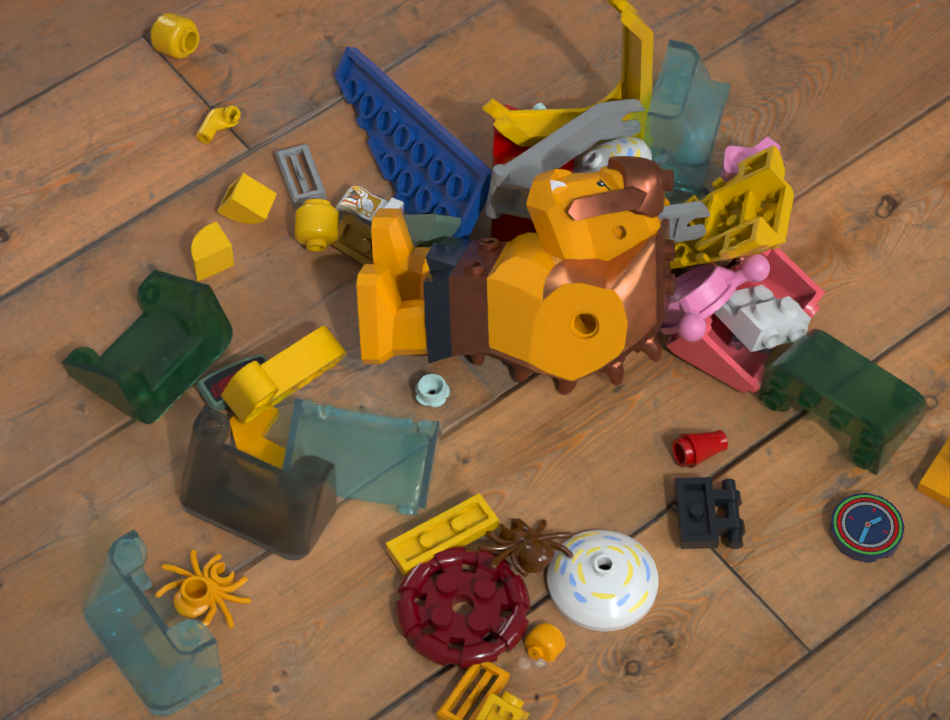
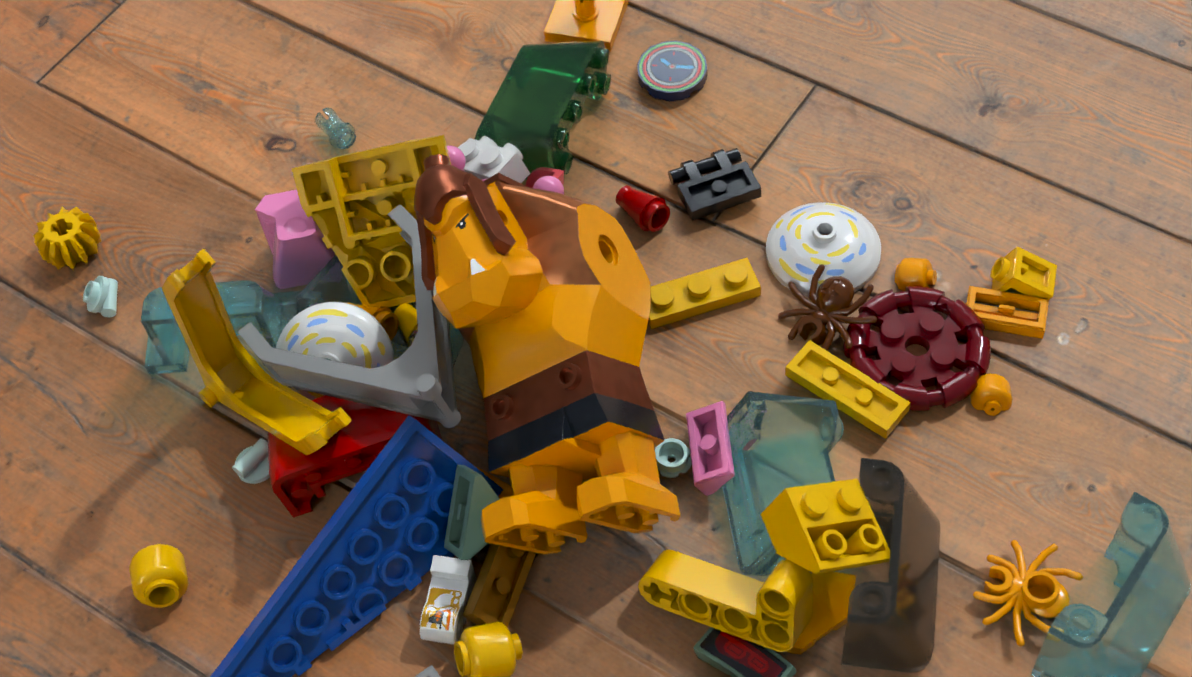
camera: 100 degrees left, 0 degrees up
none -> yellow gear [33,207,101,270]
none -> light aqua plate [83,276,118,318]
none -> yellow head [129,544,189,608]
none -> clear light blue pin [315,108,356,149]
none -> yellow plate [648,258,761,329]
none -> bright pink slope [686,401,735,496]
none -> yellow slope [760,478,893,574]
none -> light orange piece [970,373,1012,416]

